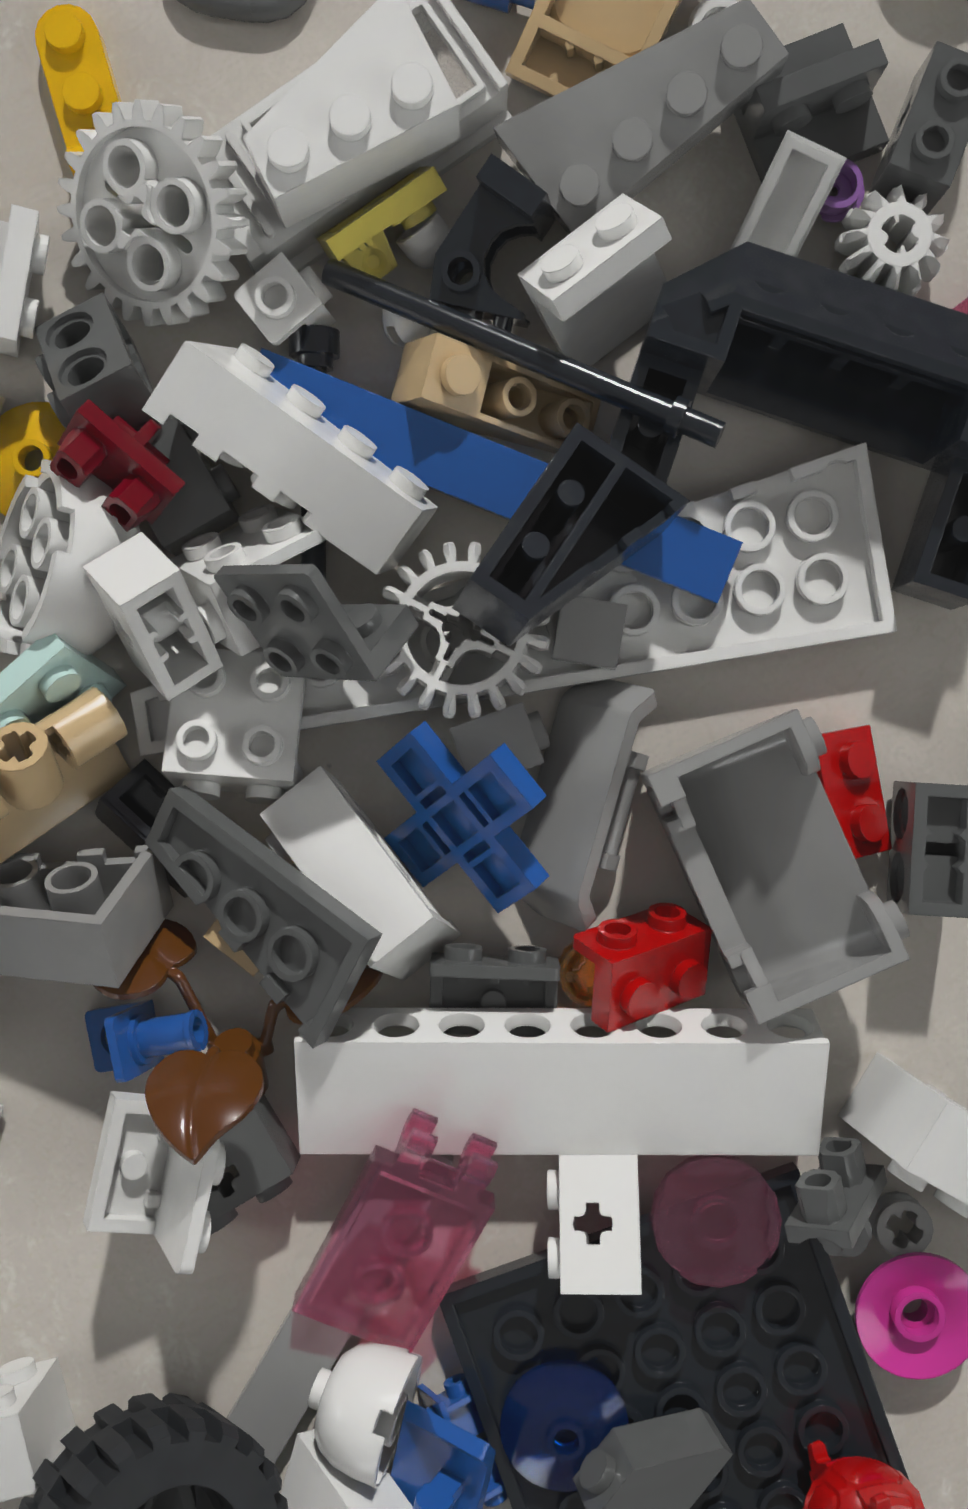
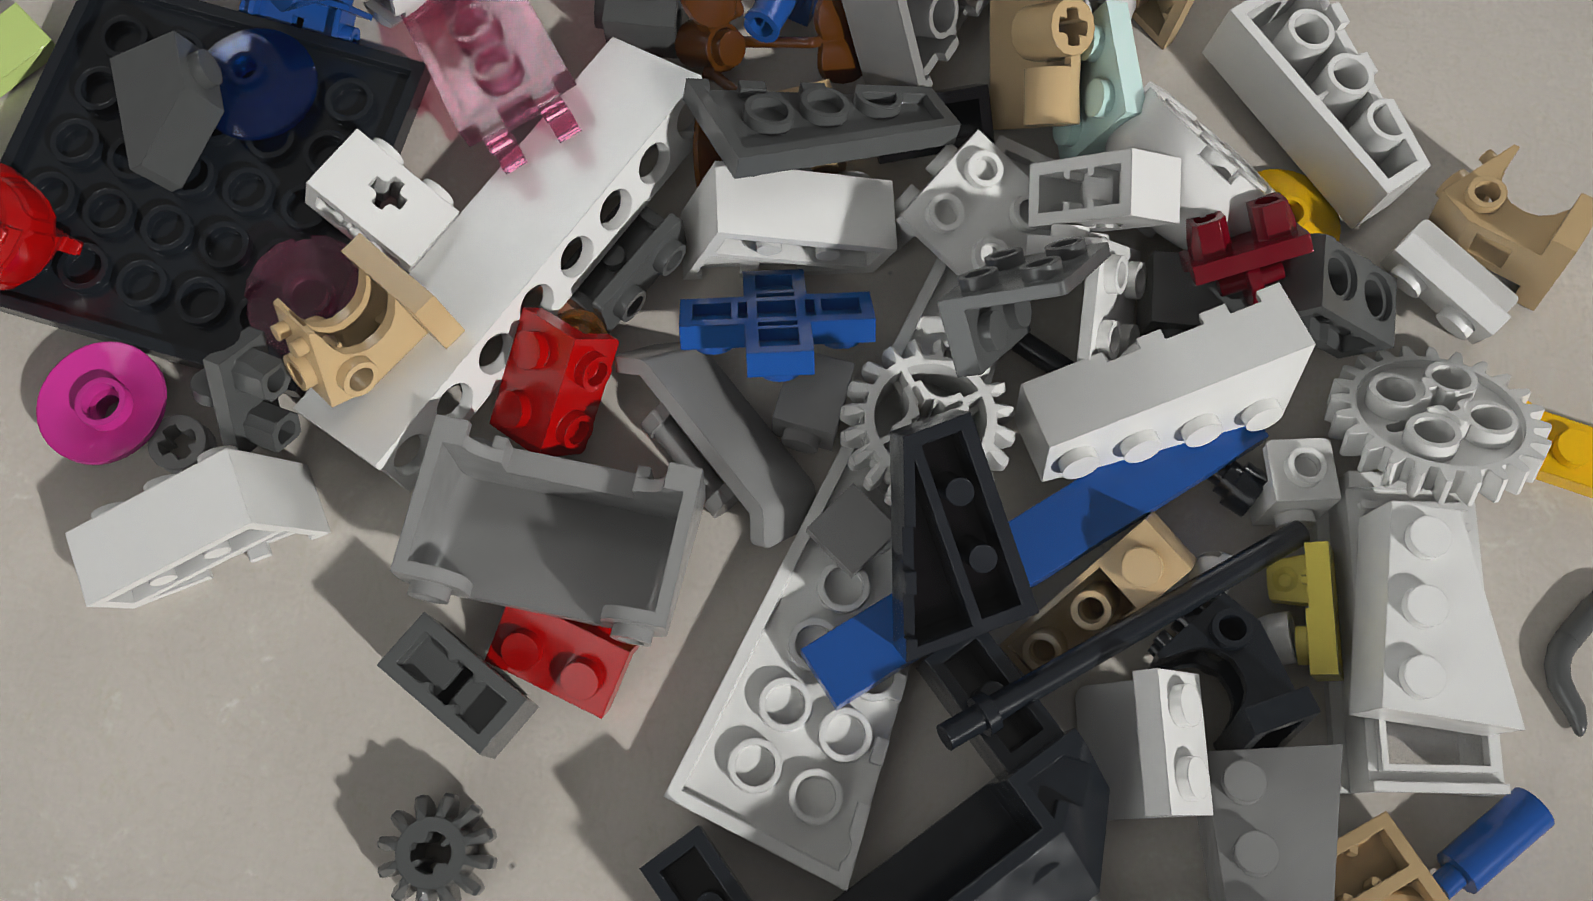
camera: 120 degrees right, 15 degrees down
none -> tan tile [270,233,465,408]

